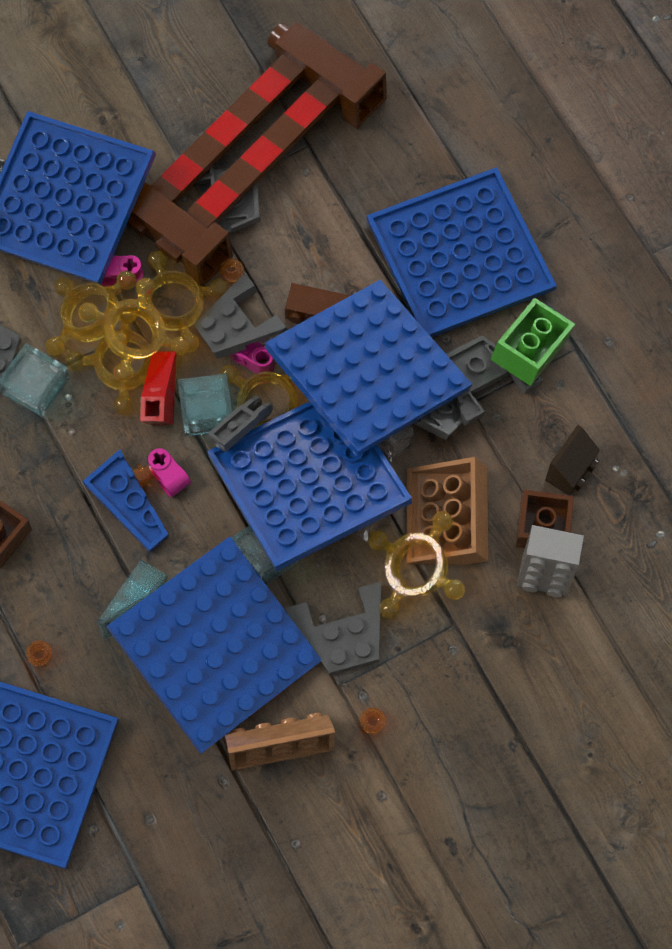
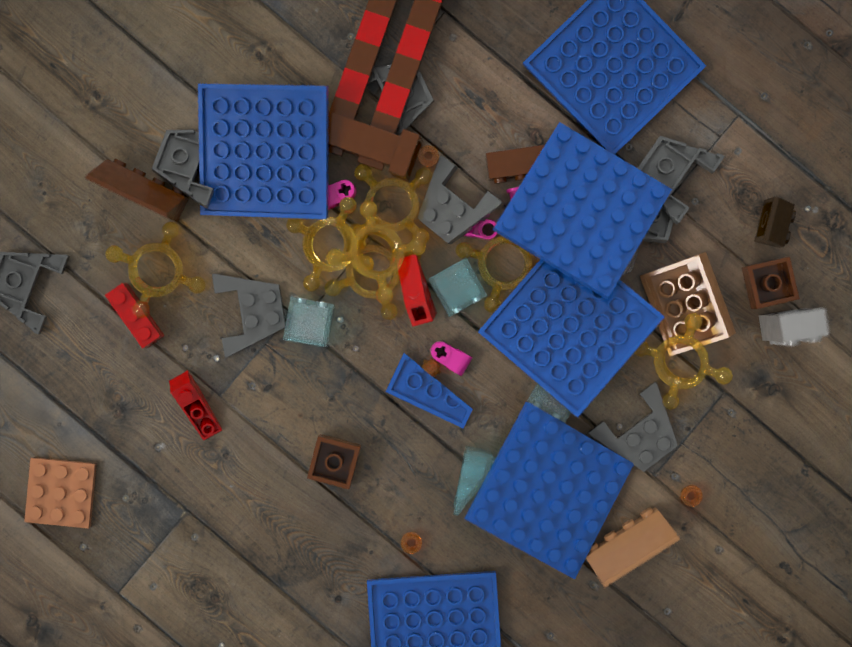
camera: 15 degrees left, 20 degrees up
dark grey hinge [207,396,273,453] -> none
bright green brick [490,298,575,386] -> none

